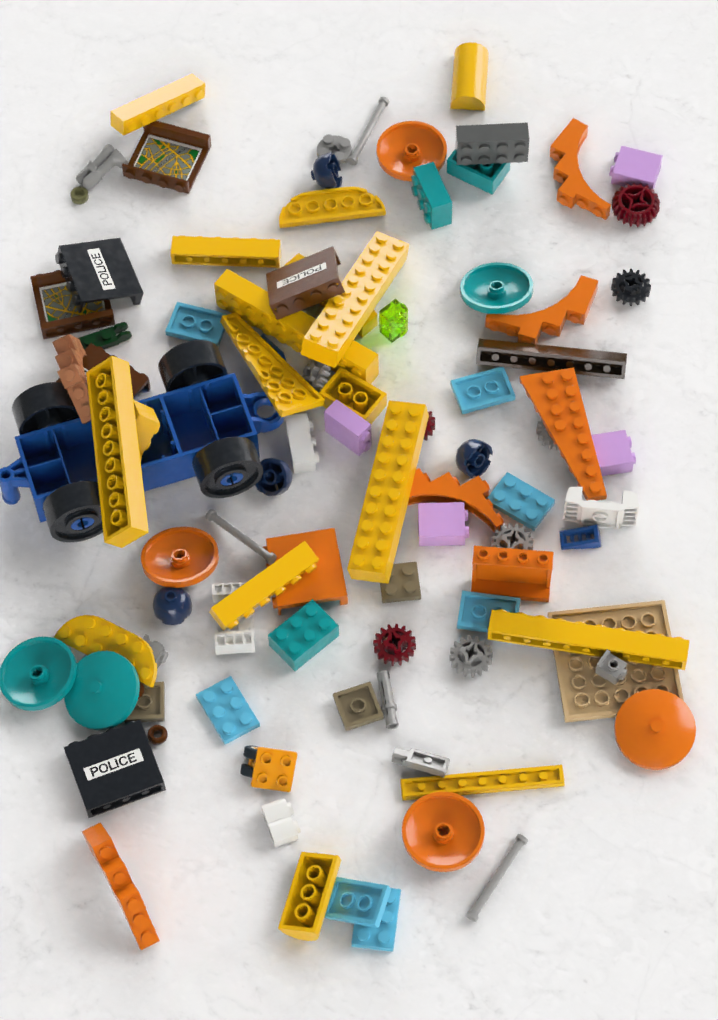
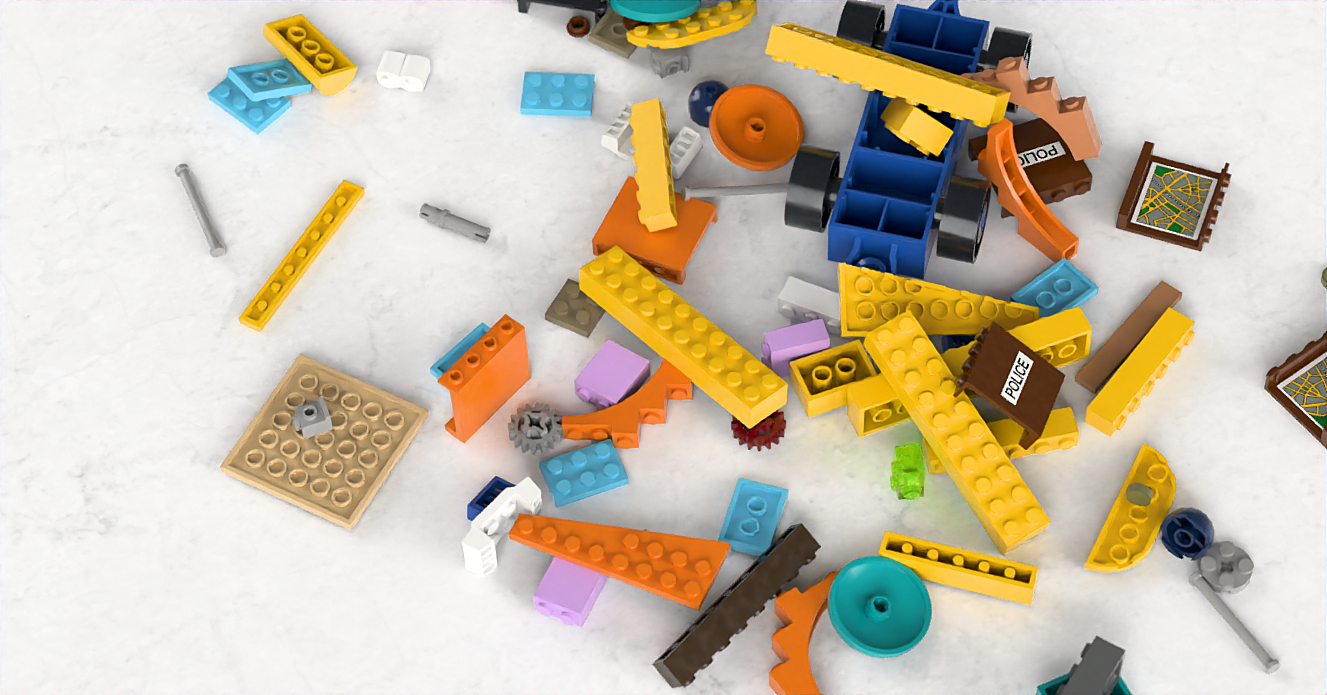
camera: 125 degrees right, 5 degrees down
black panel [55,238,144,313] -> none
dark green hinge [78,322,132,350] -> none
light orange plate [240,745,297,792] -> none
dark blue cylinder [255,458,292,496] -> none
teal brick [268,599,339,671] -> none
dark tan plate [333,682,384,731] -> none
dark red gear [373,624,416,666] -> none
orange dish [376,121,447,181] -> none
light grey hinge [392,748,450,777] -> none
orange dish [402,792,485,872] -> none
teal brick [411,162,452,230] -> none
light grey gear [449,635,493,678] -> none
dark blue cylinder [456,439,493,478] -> none
yellow brick [487,609,690,670] -> none
orange dish [614,689,696,770] -> none
none -> yellow brick [878,531,1039,605]
none -> orange arch [977,118,1079,263]
none -> medium nougat tile [1074,281,1182,394]
none -> olive tile [1125,483,1153,506]

